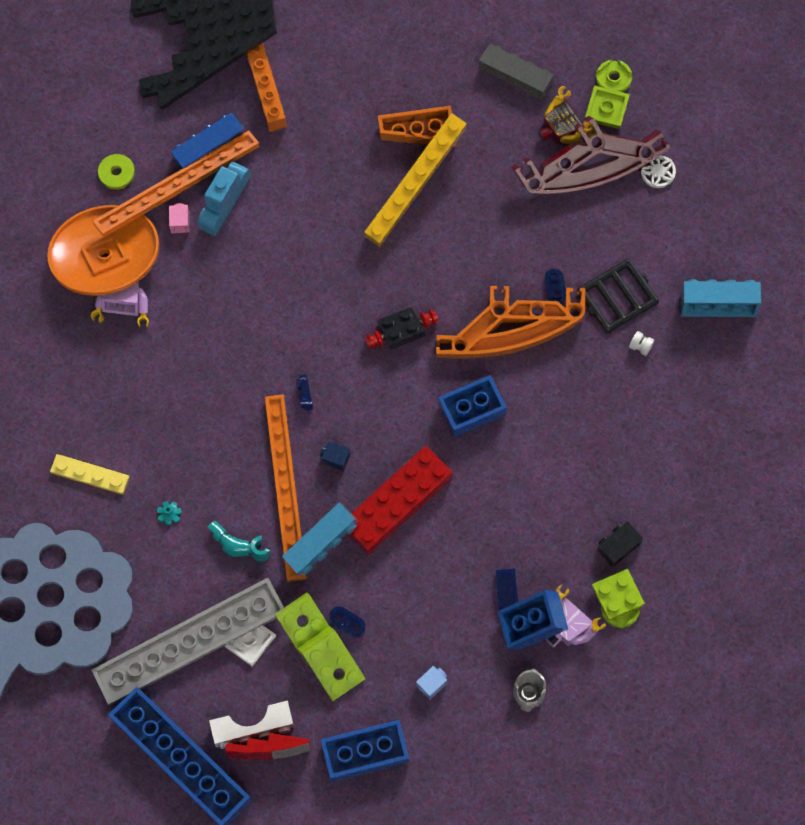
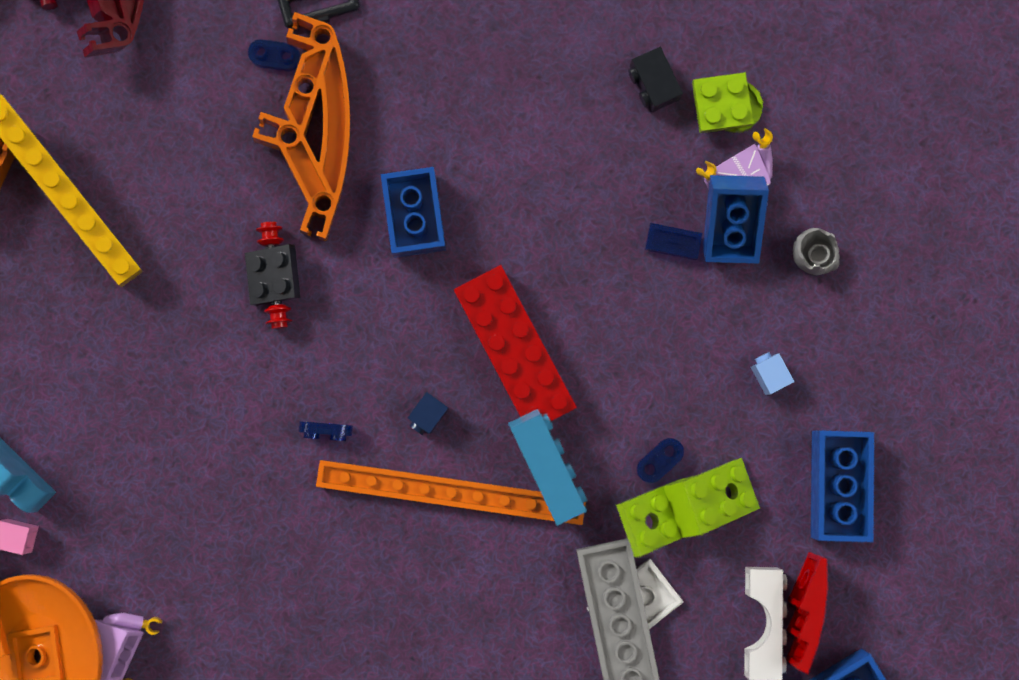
camera: 80 degrees left, 15 degrees up
teal plant [157,501,182,525] -> none
teal piece [207,521,271,562] -> none

